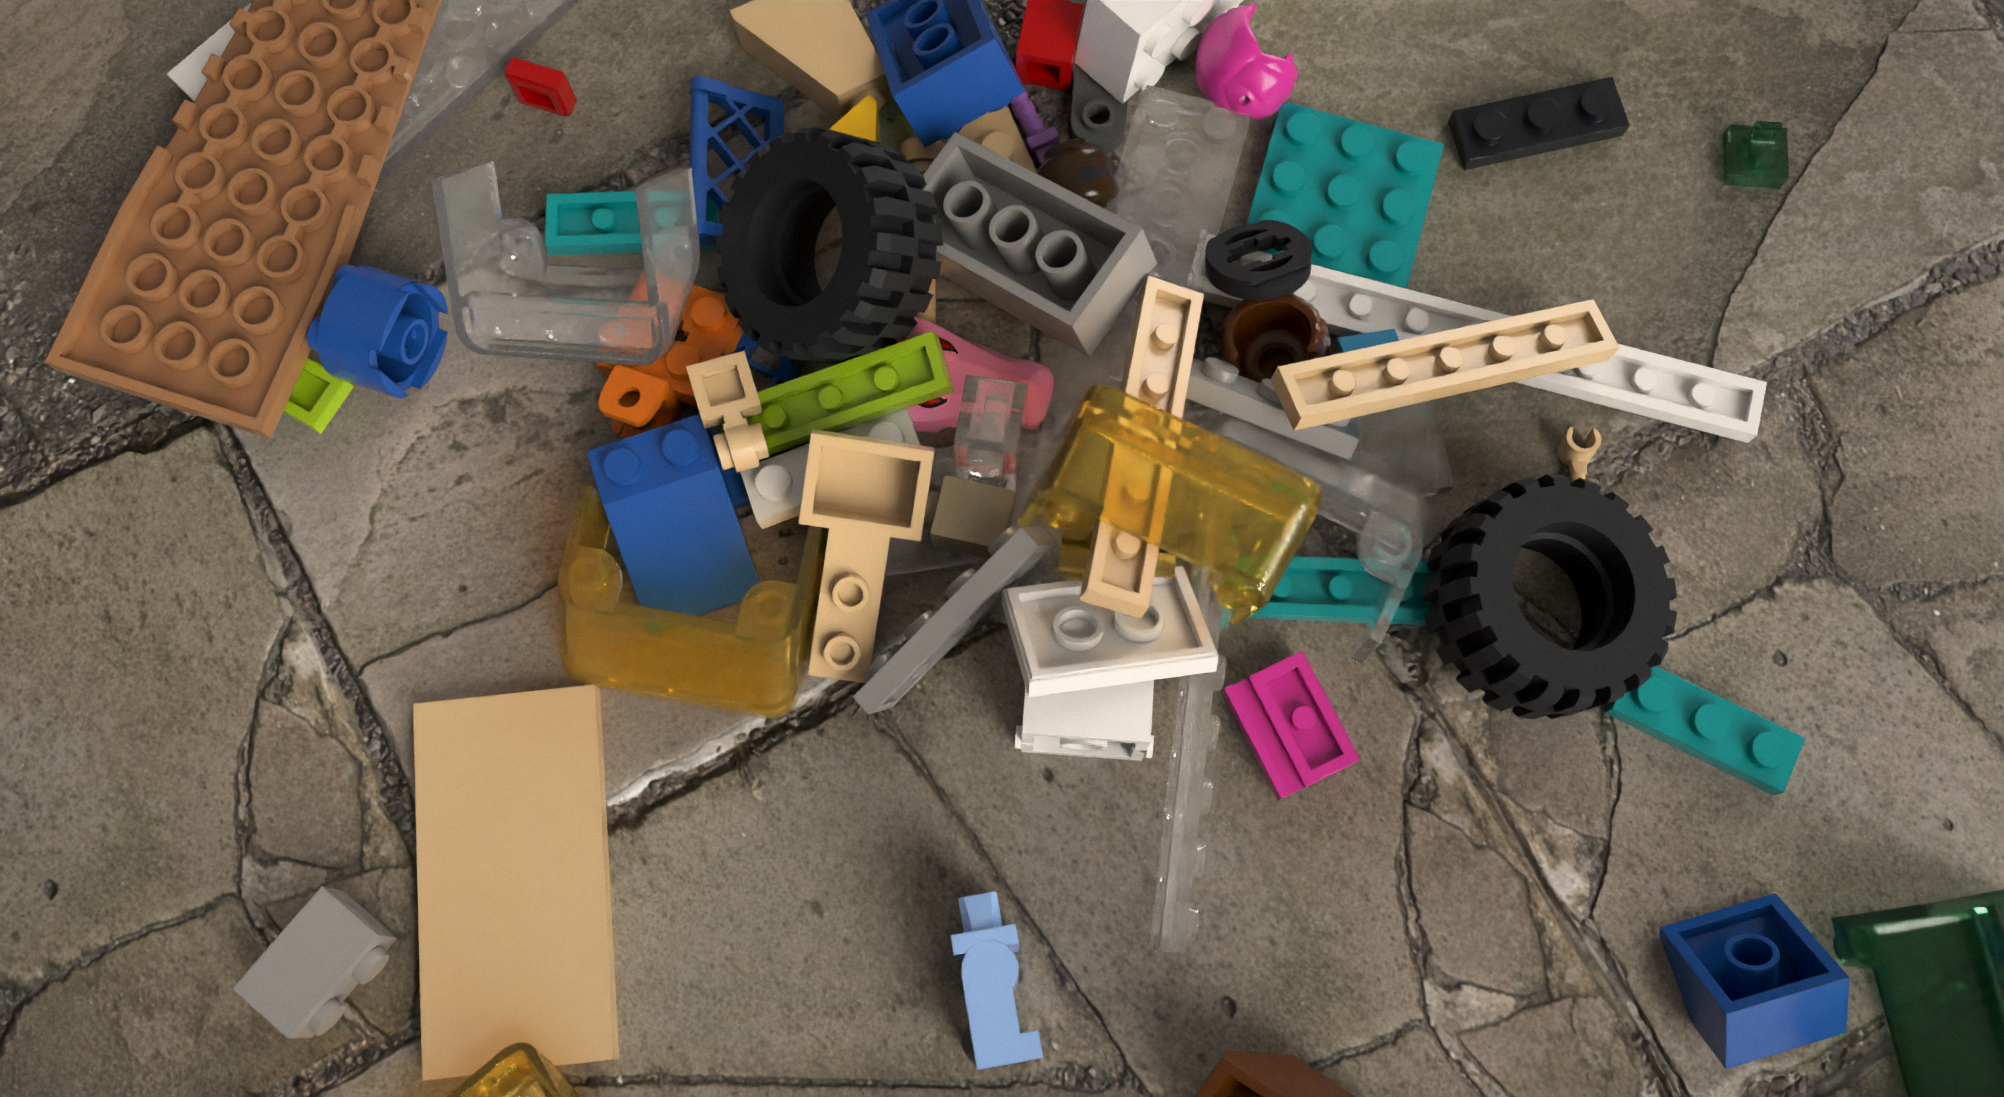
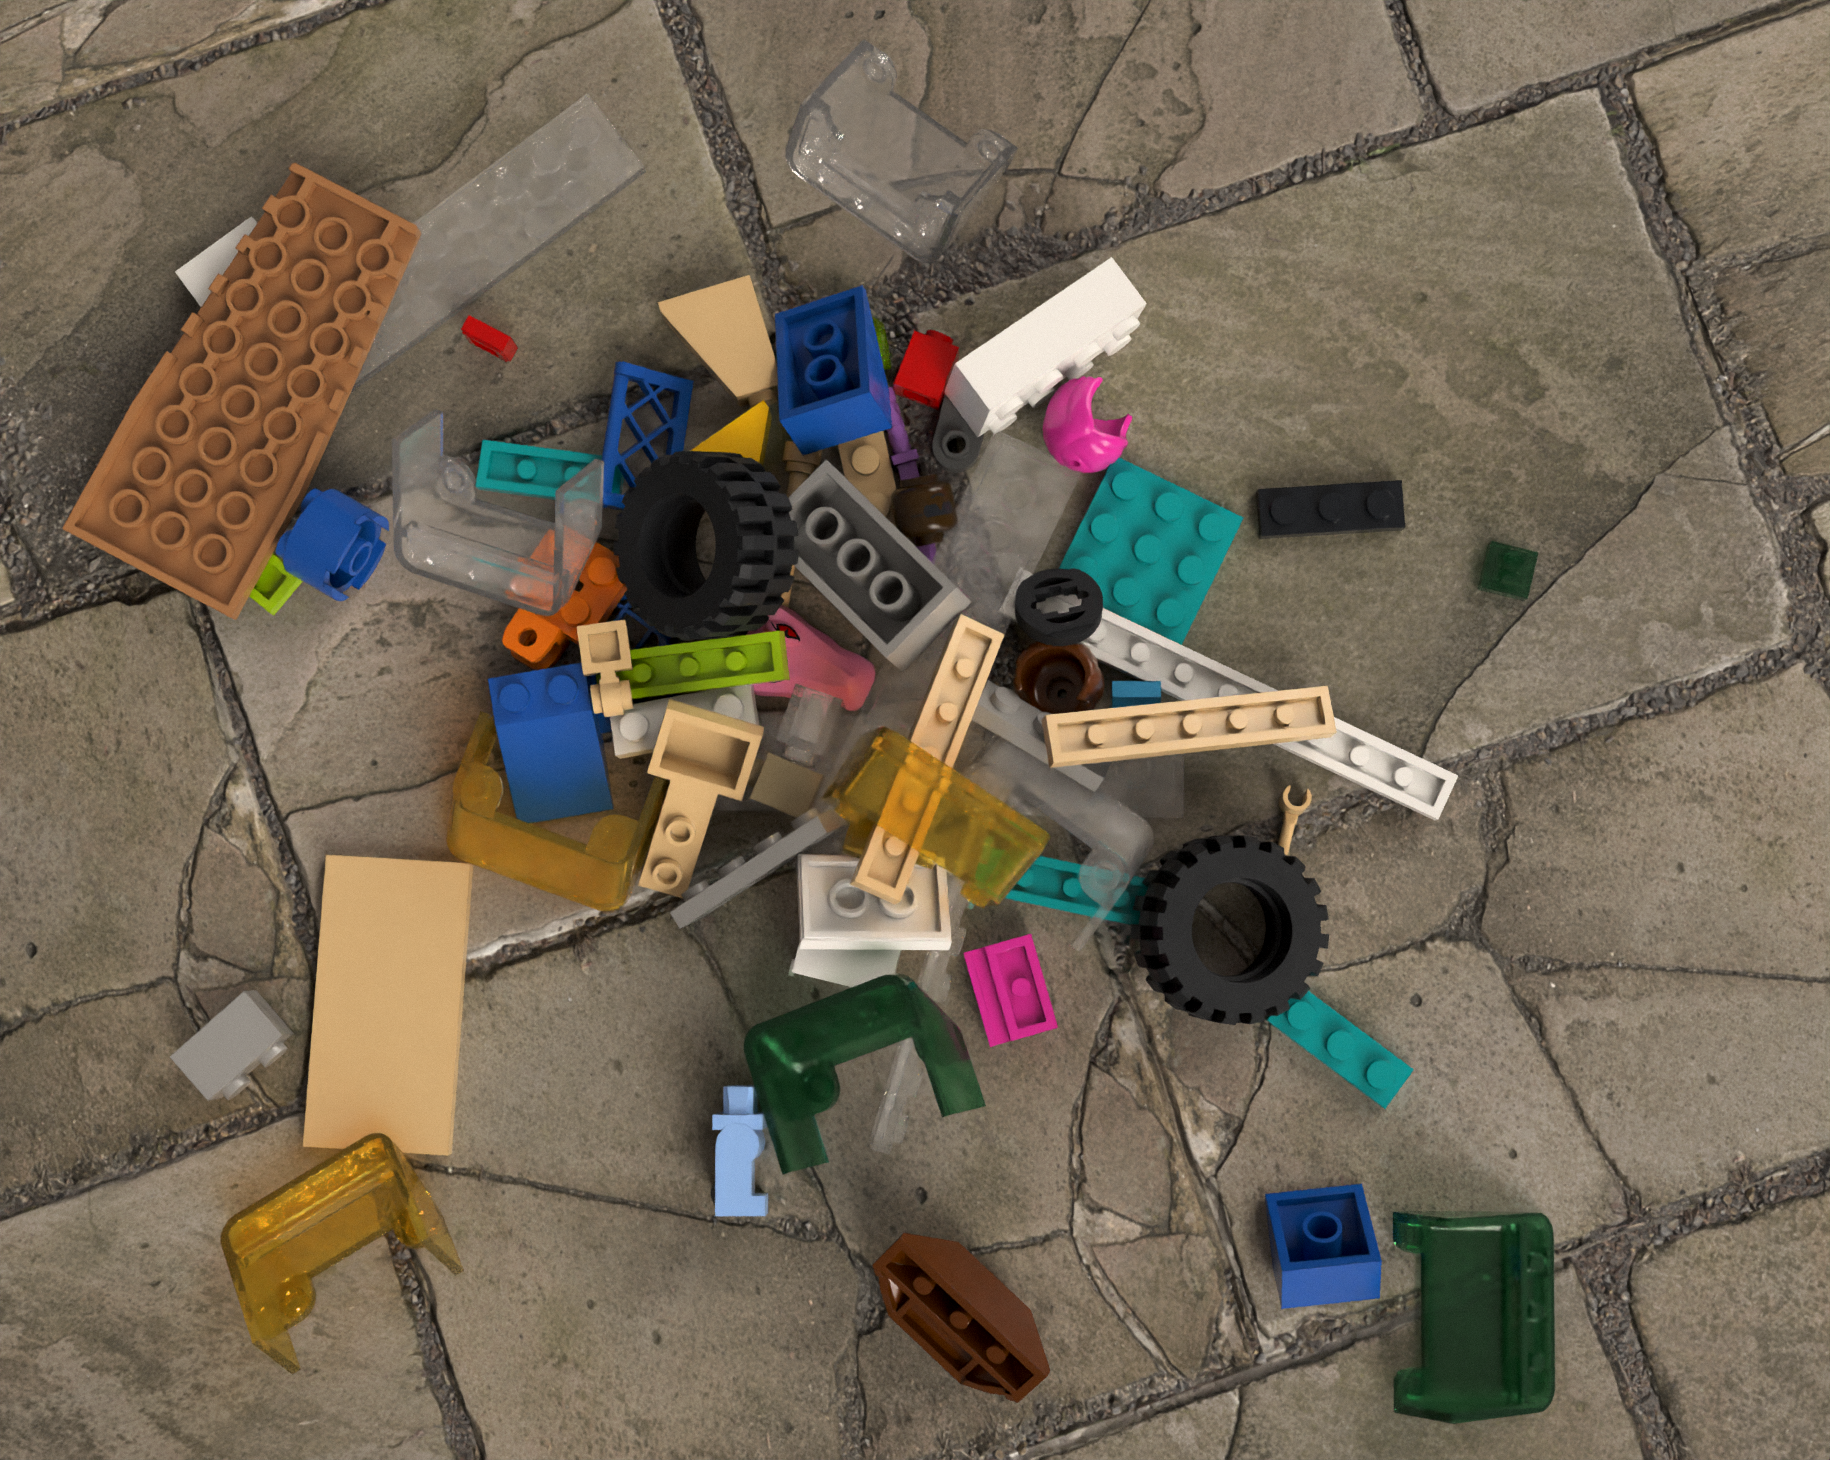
camera: 15 degrees right, 10 degrees up
none -> clear green windscreen [744,973,986,1175]

